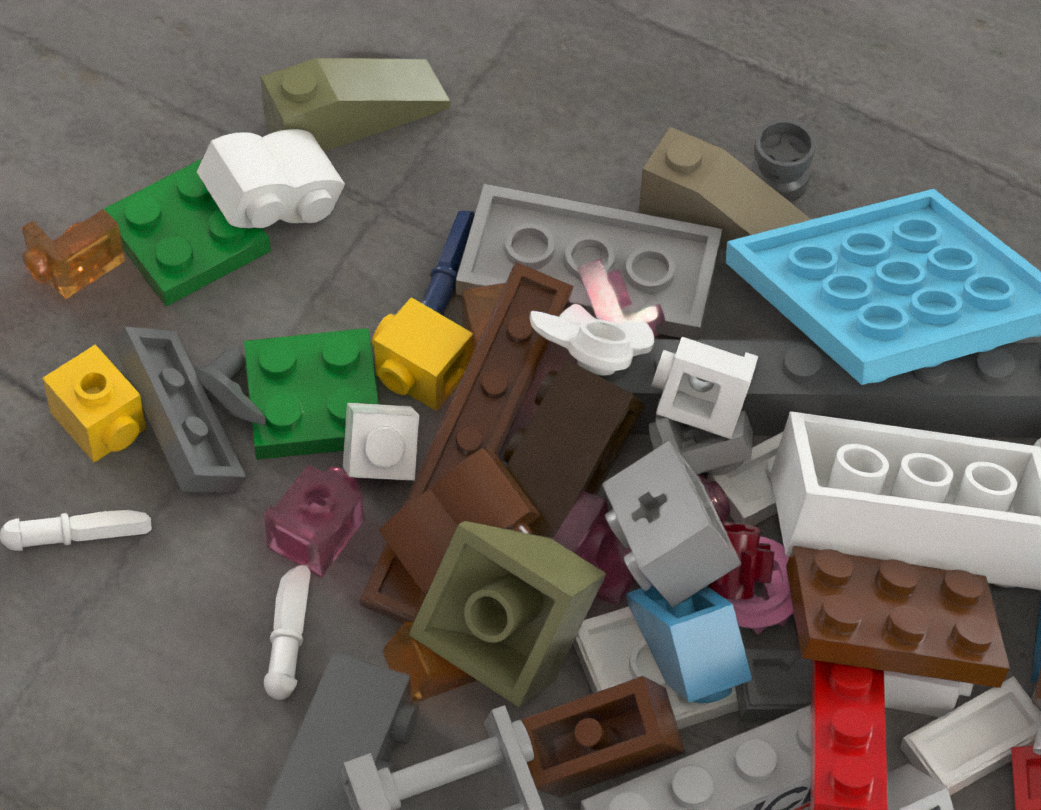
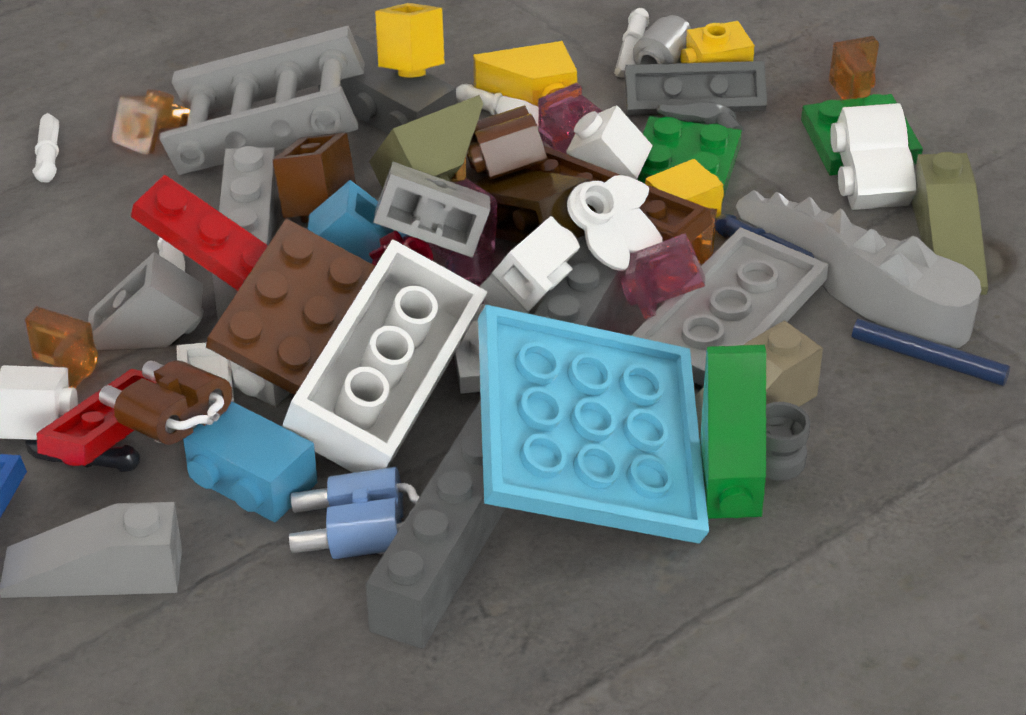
camera: 115 degrees right, 15 degrees down
none -> yellow brick [375,3,445,78]
none -> yellow slope [473,41,577,115]
none -> light grey brick [633,15,691,65]
none -> green slope [700,344,767,519]
none -> light grey animal [736,190,982,349]
none -> dark blue bar [852,318,1011,386]

